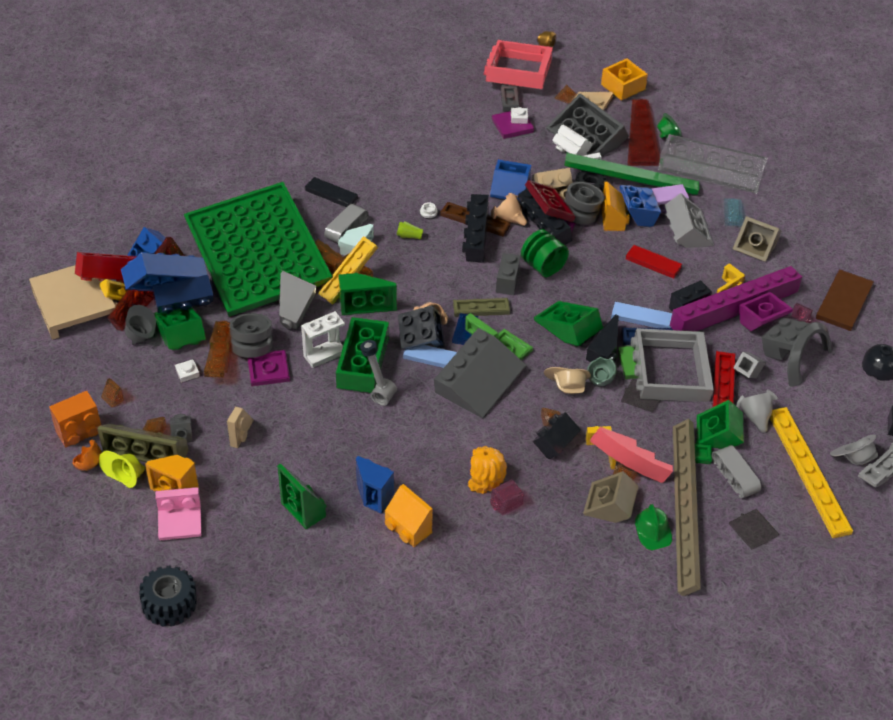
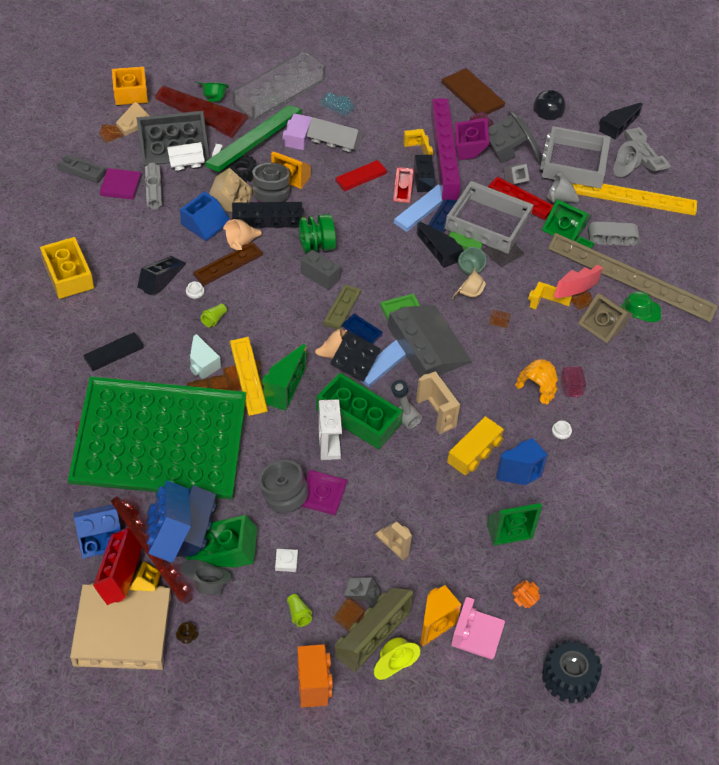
camera: 65 degrees left, 5 degrees up
orange hair [72,440,102,471] -> none
clear orange slope [101,378,124,408] -> none
clear orange slope [204,321,231,378] -> none
light grey slope [279,271,316,330] -> none
light grey beam [324,204,368,243] -> none
light orange slope [385,484,433,547] -> none
black brick [462,194,489,263] -> none
bright green tile [465,313,498,339] -> none
coral window [484,40,553,89] -> none
white plate [511,107,528,124] -> none
dark red tile [525,180,576,222] -> none
green slope [533,301,603,346] -> none
black brick [533,412,581,459] -> none
pearl gold cone [537,31,556,47] -> none
blue slope [619,185,661,227] -> none
clear smoke piece [729,509,779,550] -> none
dark tan slope [733,216,782,262] -> none
none -> yellow brick [40,237,94,299]
none -> black slope [137,256,186,295]
none -> light grey piece [145,163,162,209]
none -> dark brown plate [176,622,198,644]
none -> lime cone [287,594,312,627]
none -> slope [393,167,414,203]
none -> tan panel [416,371,460,434]
none -> yellow brick [447,416,504,476]
none -> orange gear [512,580,540,609]
none -> light grey window [540,126,610,188]
none -> white plate [552,421,572,439]

